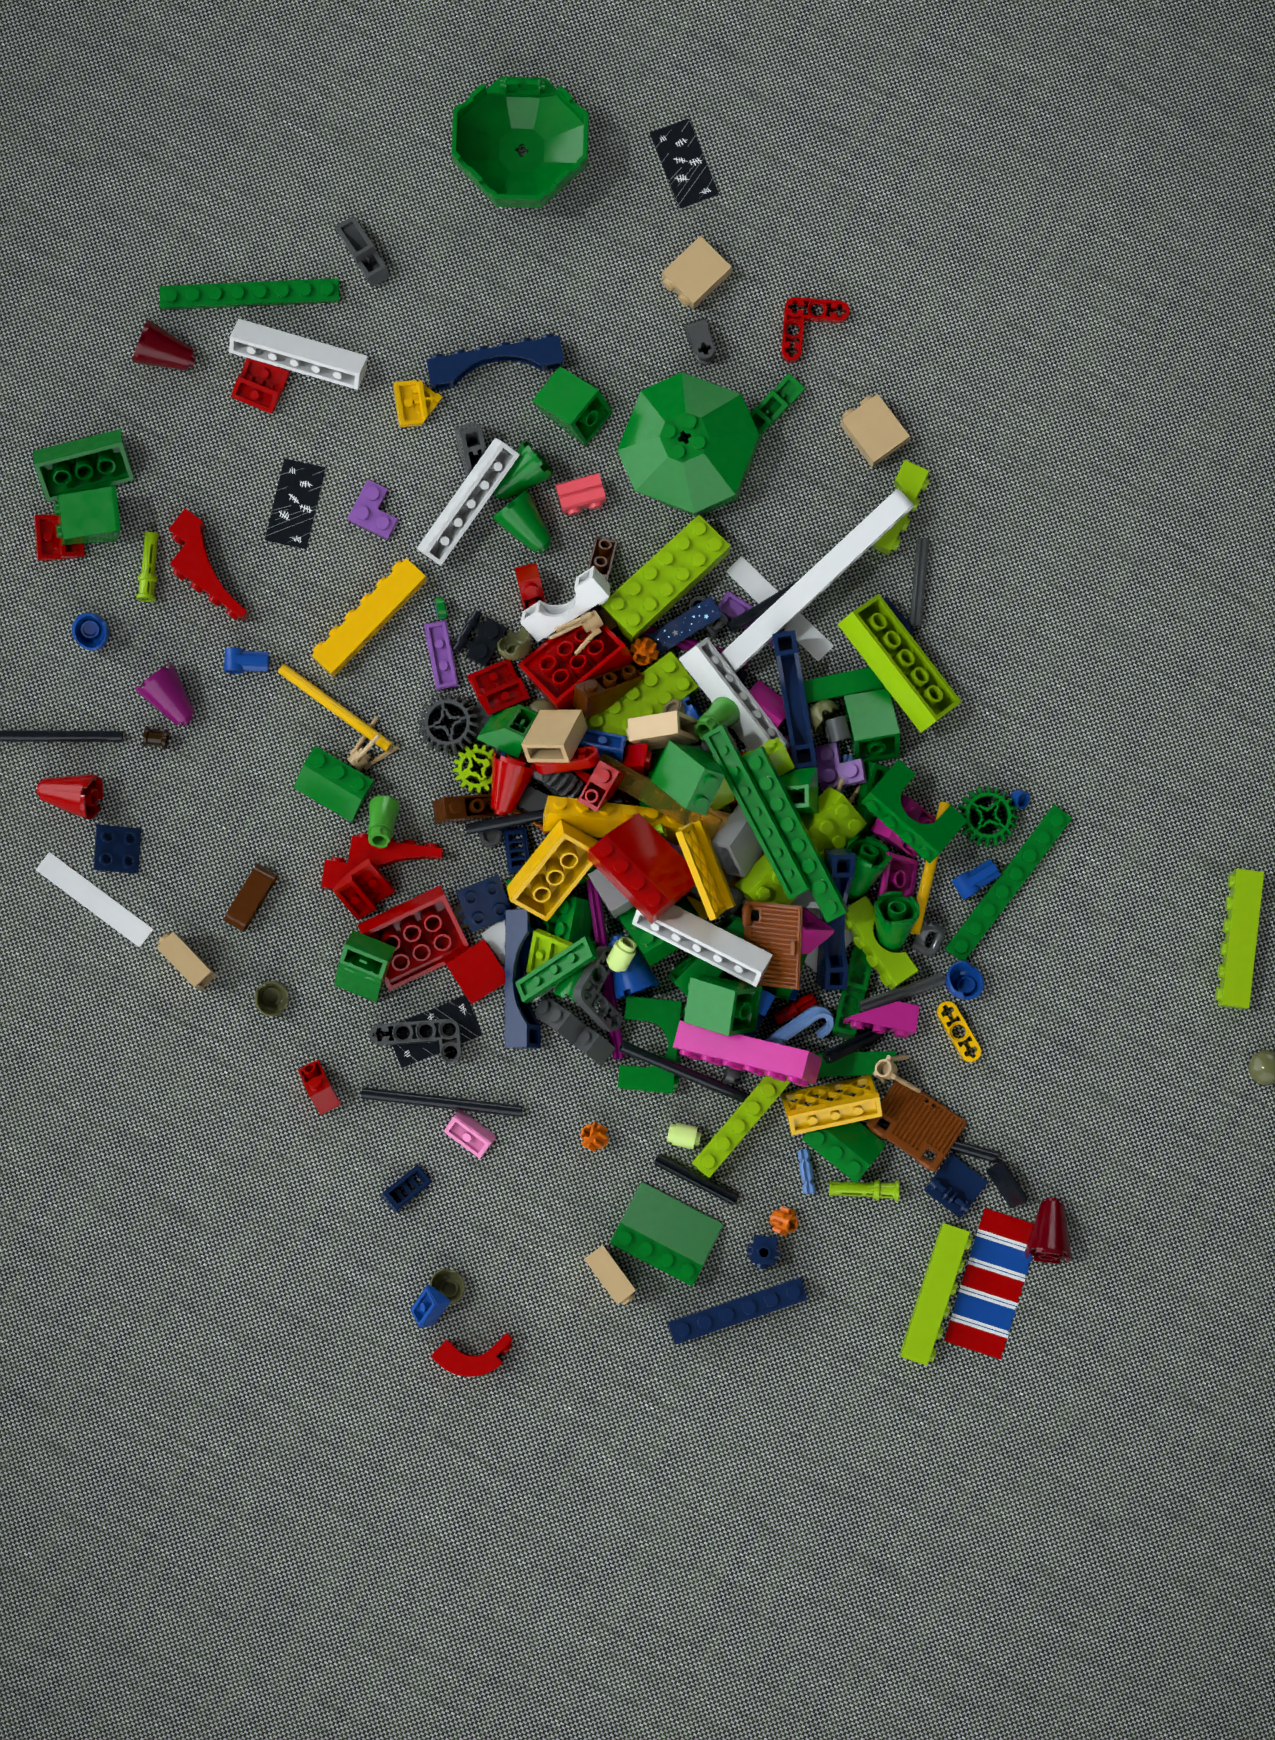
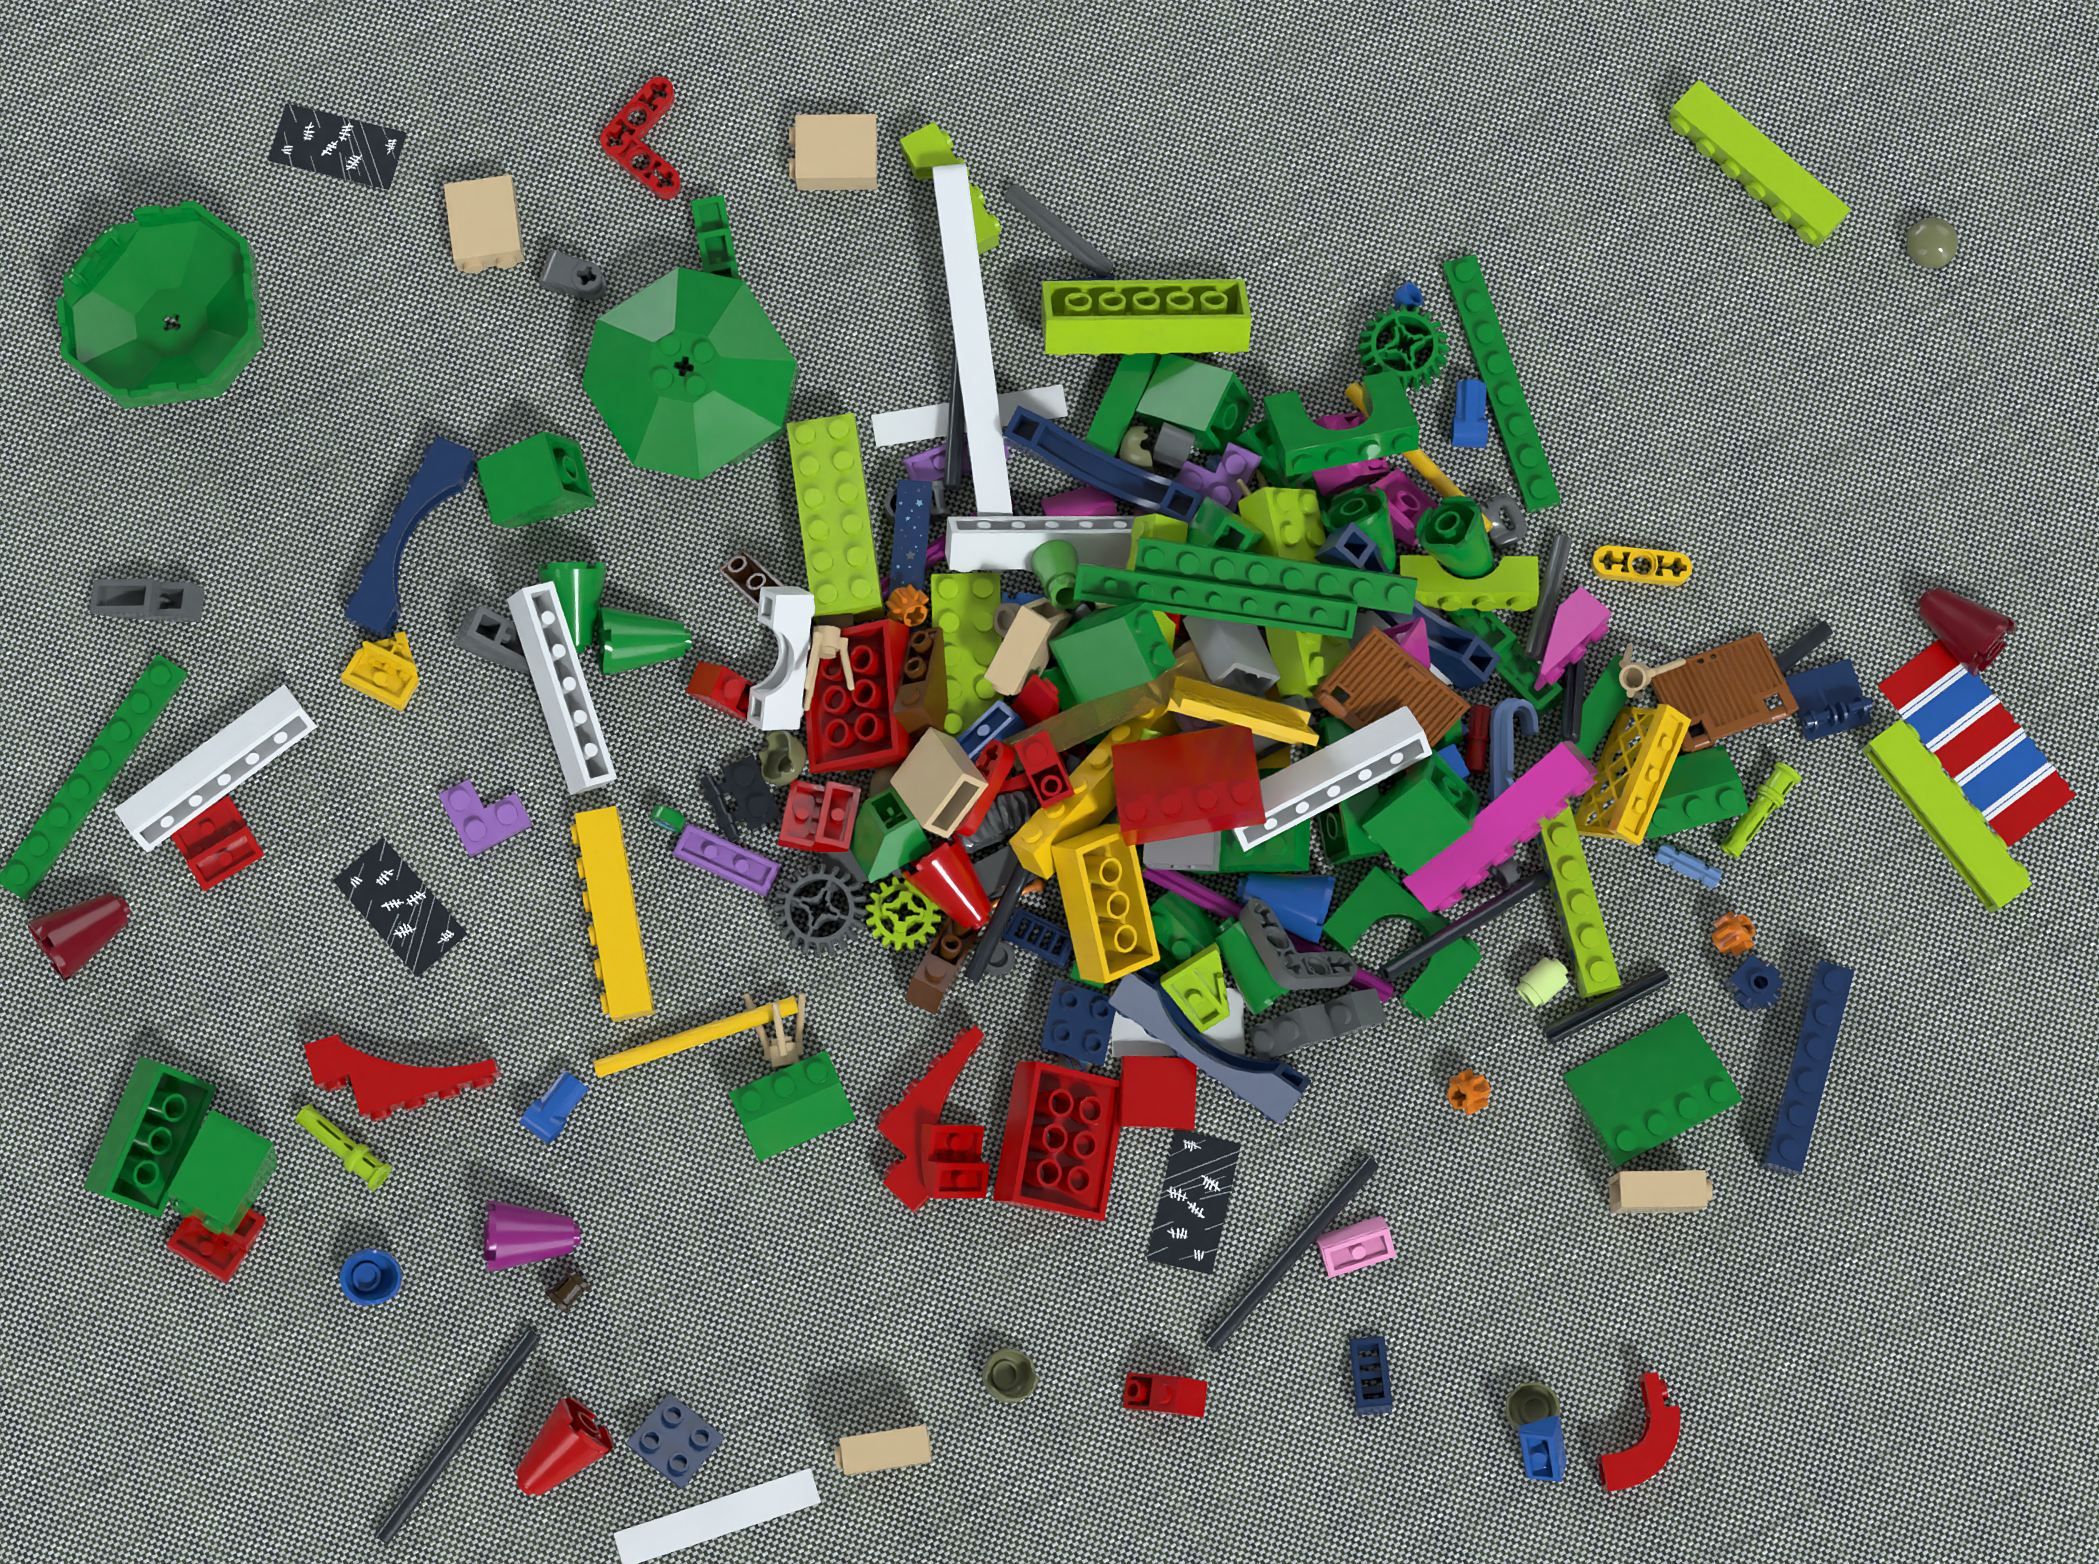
camera: 55 degrees left, 5 degrees down
reddish brown beam [224,864,278,932] -> none
green slope [334,930,396,1003] -> none
bright green plant [368,795,400,848] -> none
dark grey beam [369,1019,462,1064] -> none
green plate [515,936,598,1004] -> none
coral brick [555,473,606,516] -> none
yellowish green brick [606,937,637,972] -> none
blue hair [945,960,984,1000] -> none
black slope [986,1161,1028,1208] -> none

